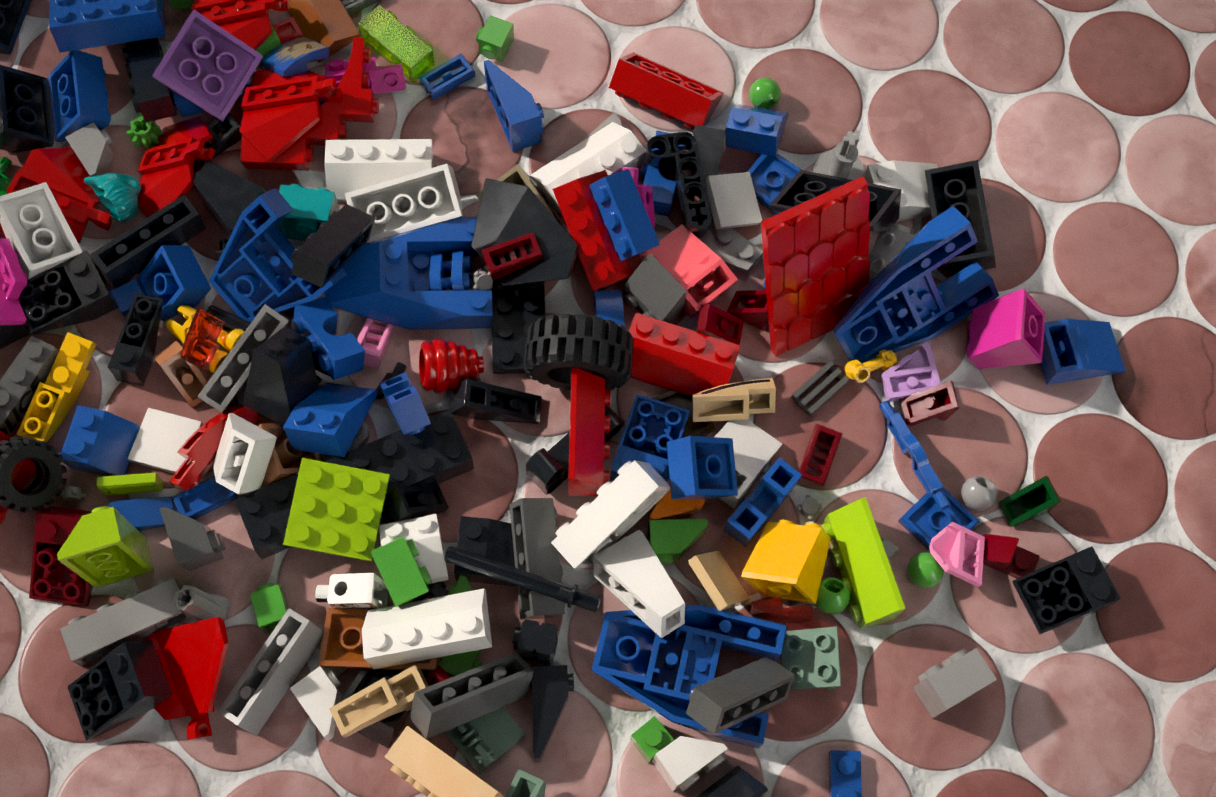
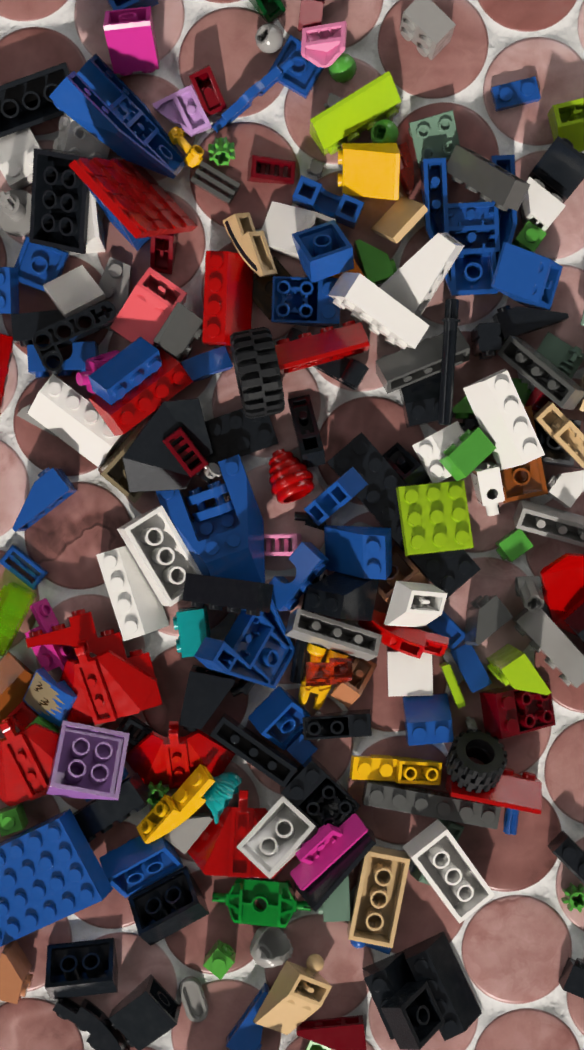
camera: 100 degrees left, 20 degrees up
dark red slope [697,304,744,345] -> none
none -> yellow slope [136,764,215,844]
none -> bright green gear [208,137,235,166]
none -> blue slope [491,242,563,310]

